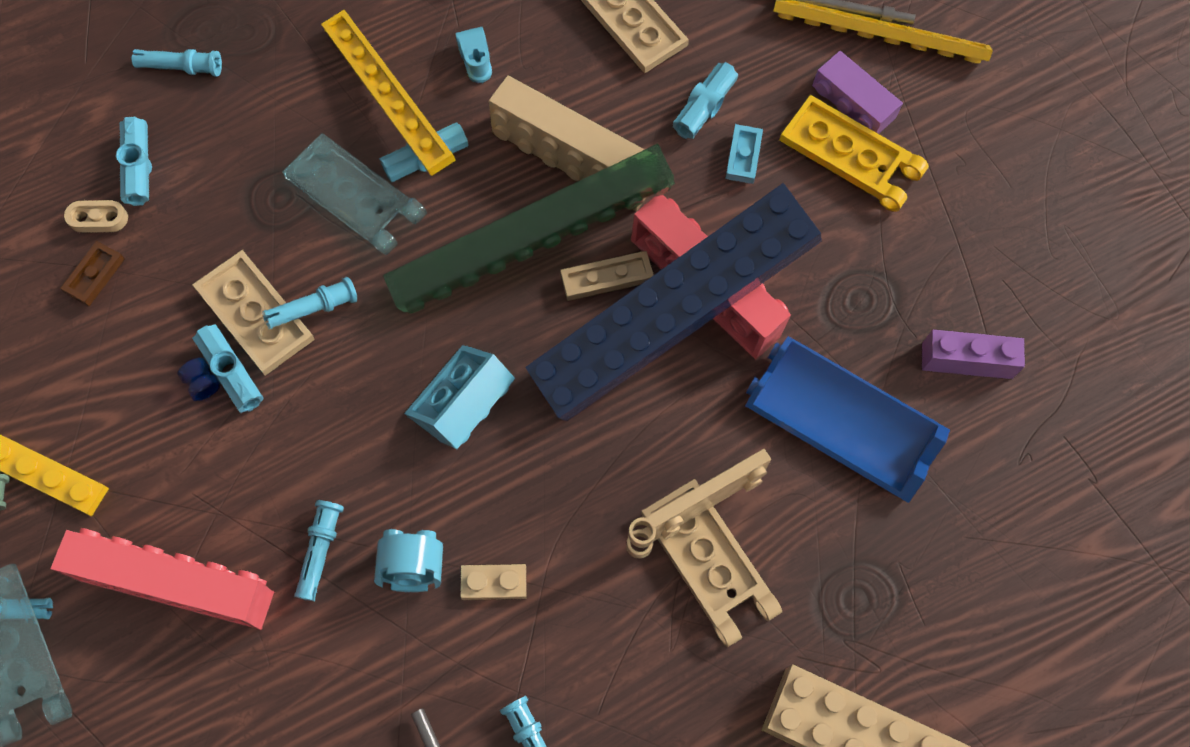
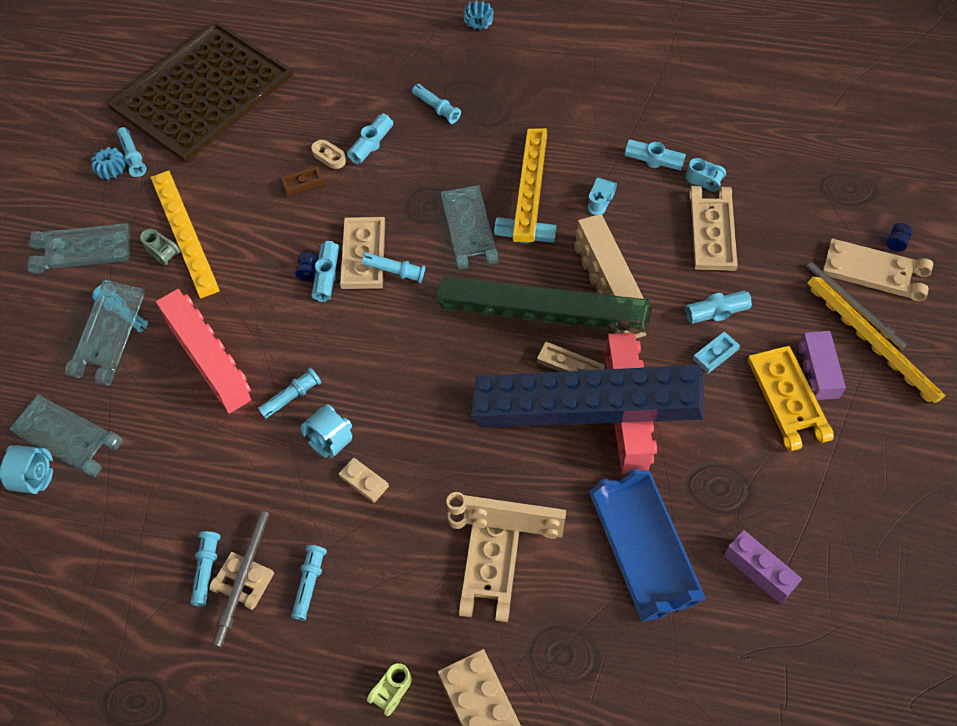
camera: 45 degrees right, 10 degrees down
medium azure slope [404,345,515,449] -> none

